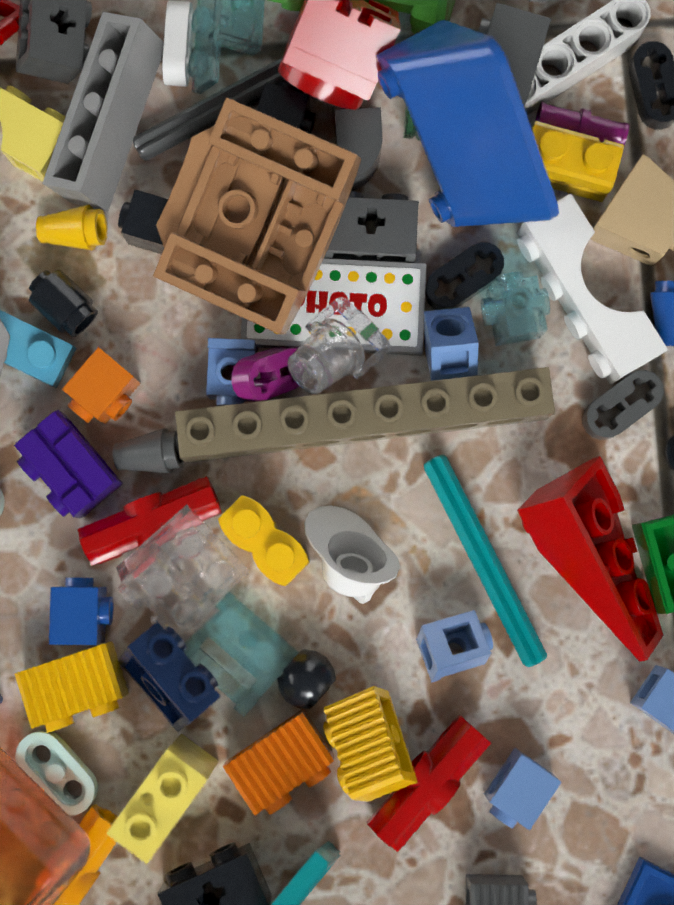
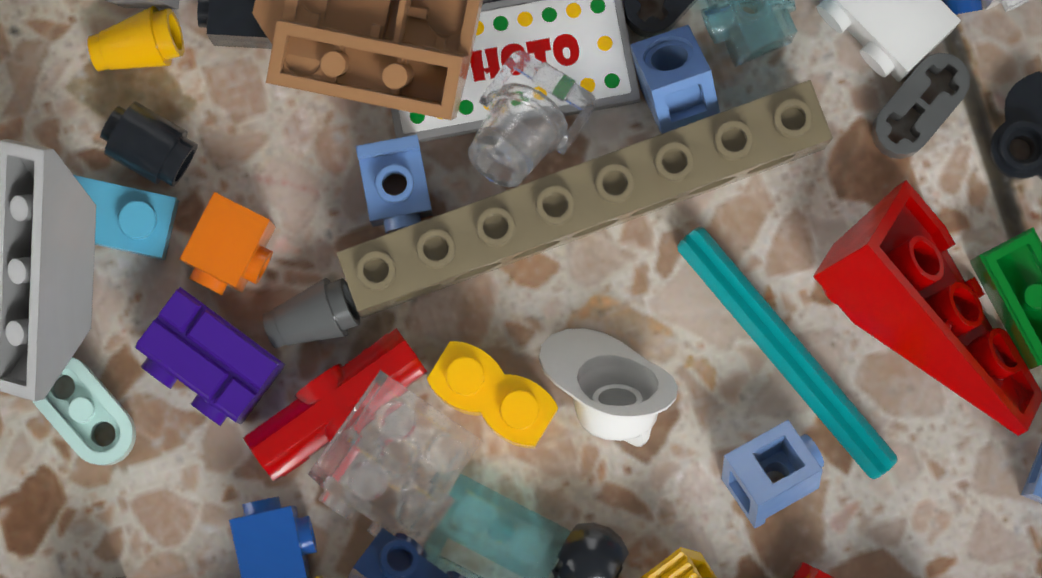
camera: 10 degrees left, 0 degrees up
magenta beam [232,347,307,401] -> none

